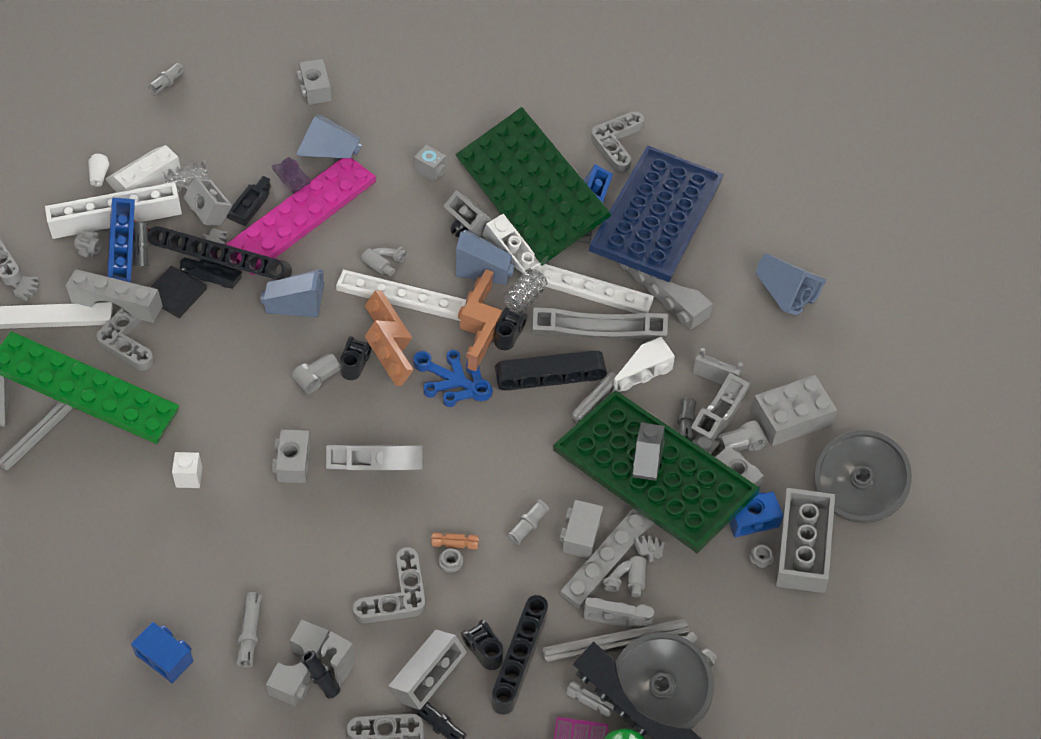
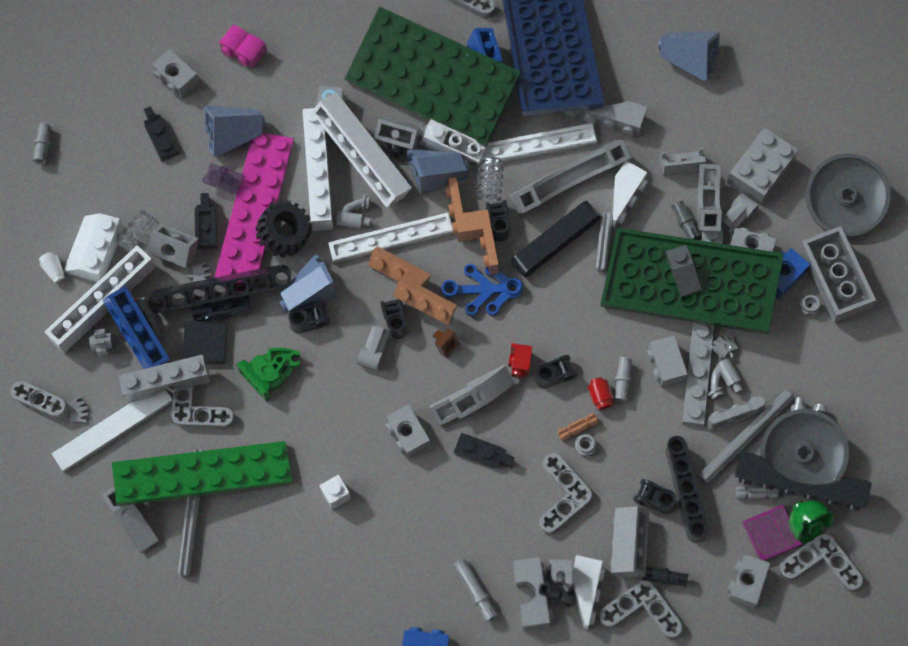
camera: 25 degrees left, 15 degrees up
none -> black hinge [143,106,180,161]
none -> dark pink brick [219,25,267,68]
none -> green piece [236,347,300,401]
none -> black tyre [255,200,312,257]
none -> black piece [289,302,331,333]
none -> white brick [303,108,333,231]
none -> white brick [312,93,412,208]
none -> reddish brown tile [432,328,460,358]
none -> black hinge [454,432,515,469]
none -> red brick [508,343,533,378]
none -> black piece [535,355,578,388]
none -> white slope [572,555,605,630]
none -> red brick [587,377,614,410]

